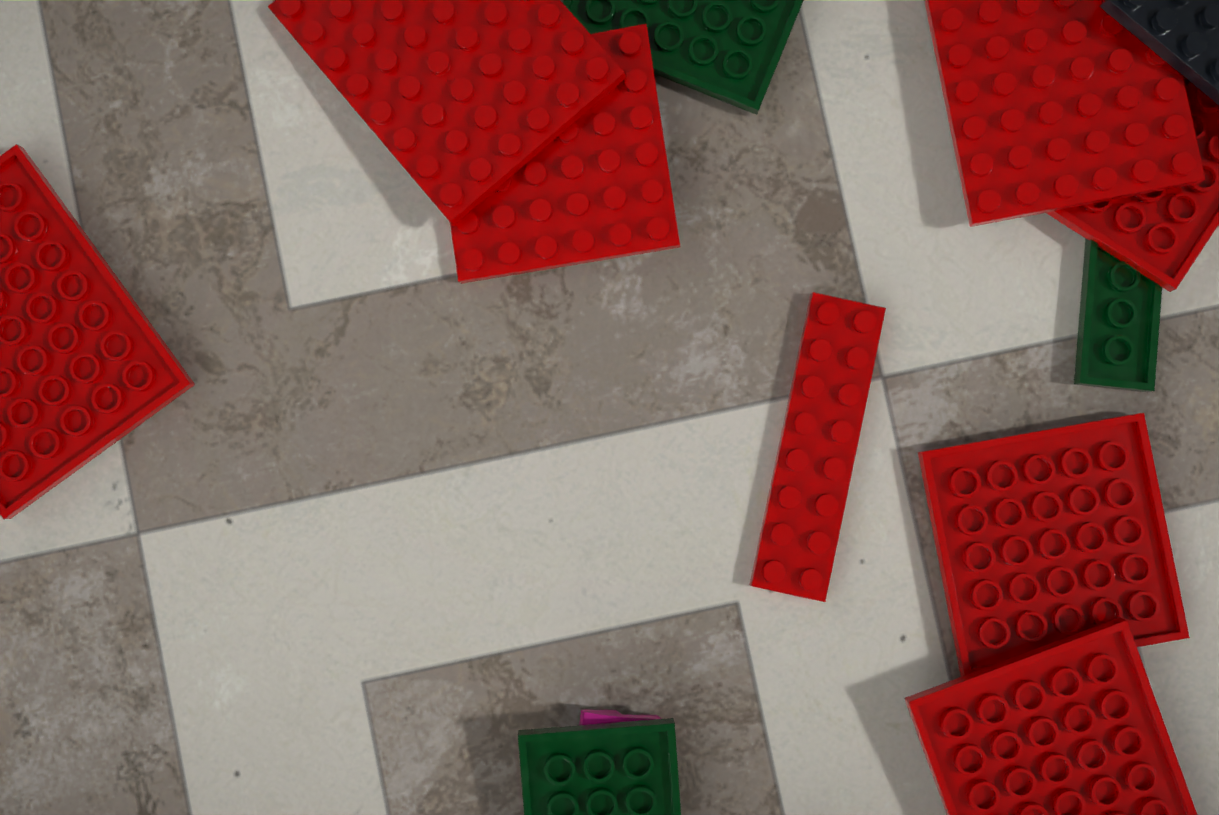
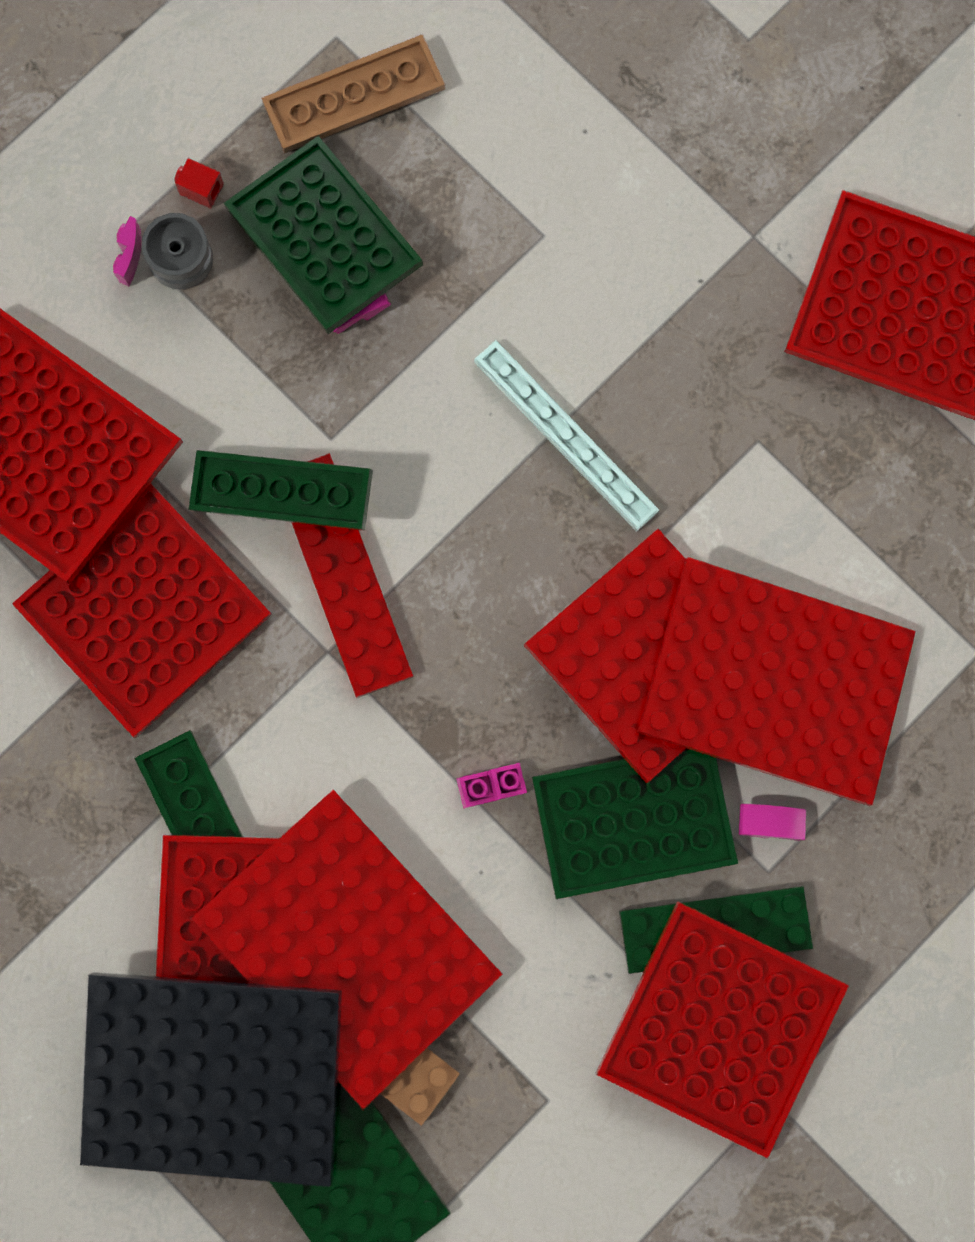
camera: 145 degrees right, 5 degrees down
none -> dark green plate [188,450,373,531]
none -> dark pink slope [456,763,527,809]
none -> light aqua tile [474,340,659,532]

